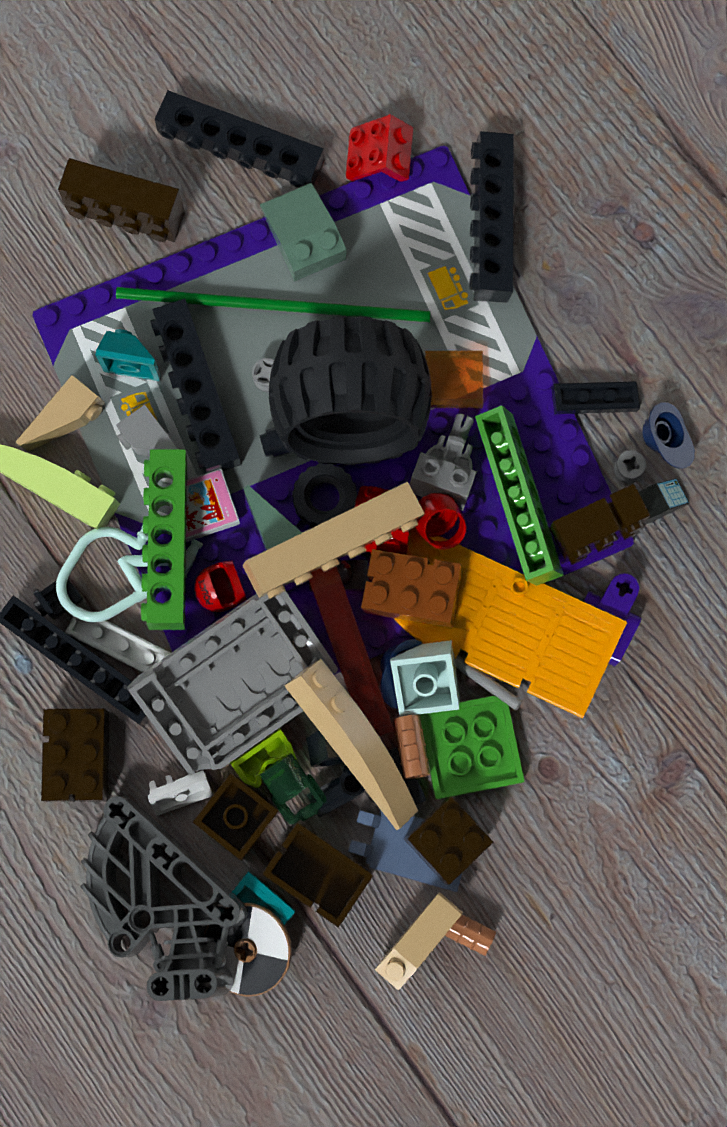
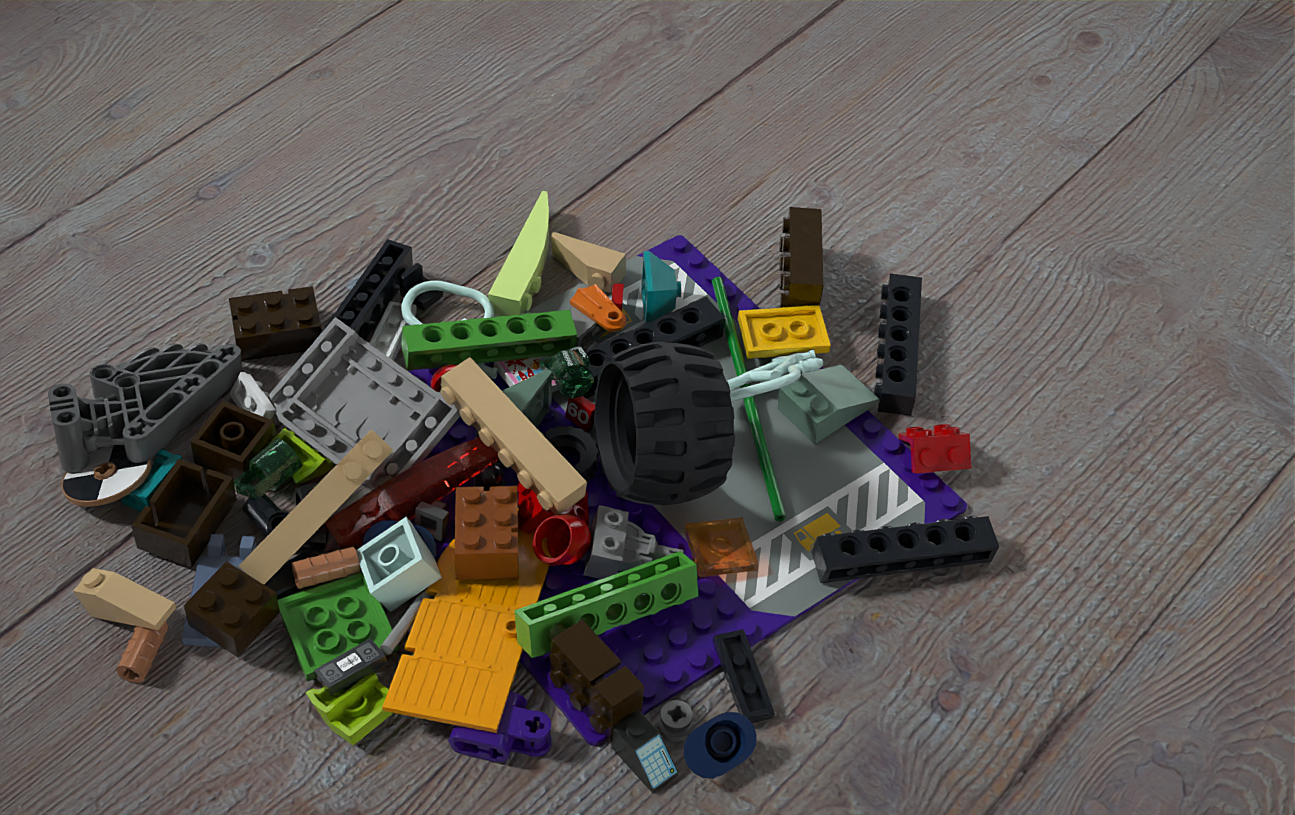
camera: 75 degrees right, 30 degrees down
none -> lime plate [305,672,393,746]
none -> tile [314,638,388,696]
none -> dark grey tile [415,499,449,541]
none -> clear green piece [539,346,594,398]
none -> red tile [565,392,595,432]
none -> orange piece [570,284,626,331]
none -> red tile [612,283,624,319]
none -> light aqua piece [727,350,823,401]
none -> yellow plate [738,305,831,359]

